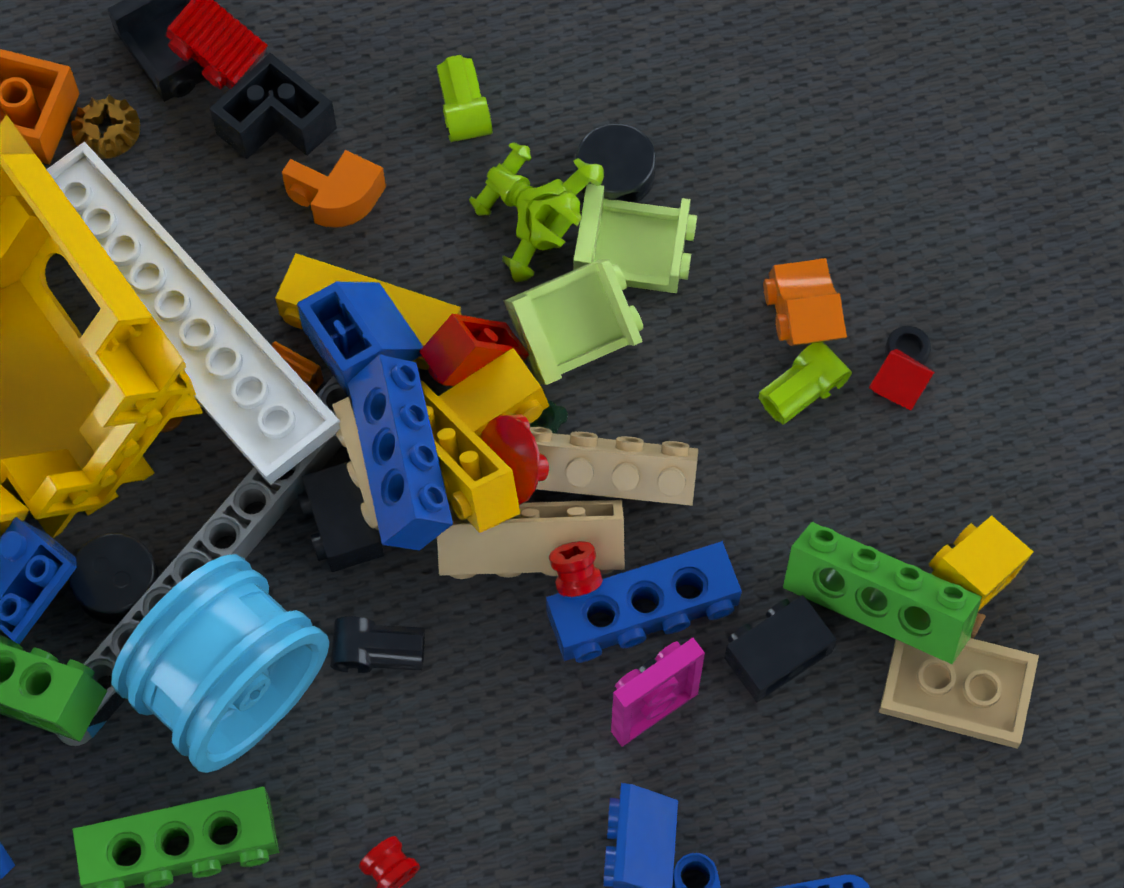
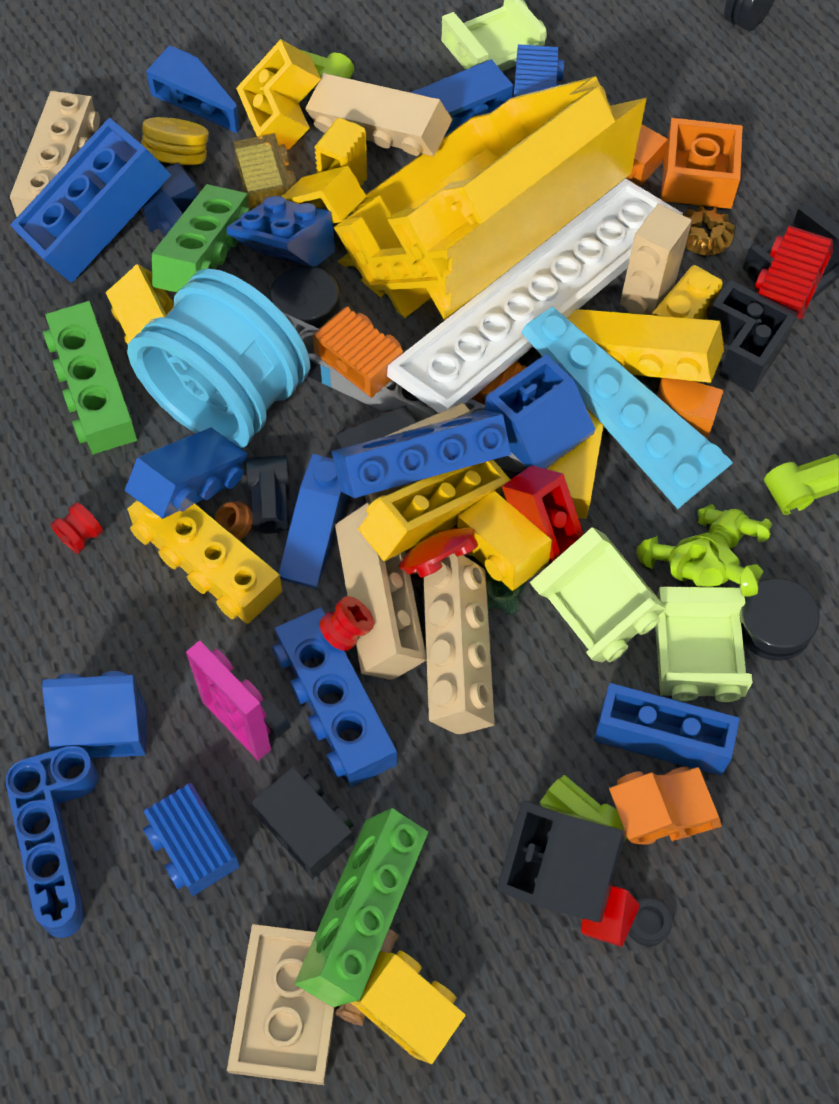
camera: 80 degrees right, 5 degrees down
none -> yellow brick [106,264,174,345]
none -> blue brick [125,427,248,519]
none -> yellow brick [127,500,282,625]
none -> blue brick [142,783,240,897]
none -> dark orange plate [214,501,253,540]
none -> blue slope [278,454,349,589]
none -> orange brick [313,307,403,398]
none -> black slope [497,800,627,922]
none -> medium azure wing [521,306,733,509]
none -> yellow brick [567,309,724,383]
none -> blue brick [593,683,740,776]
none -> tan brick [620,203,692,315]
none -> yellow brick [652,265,722,320]

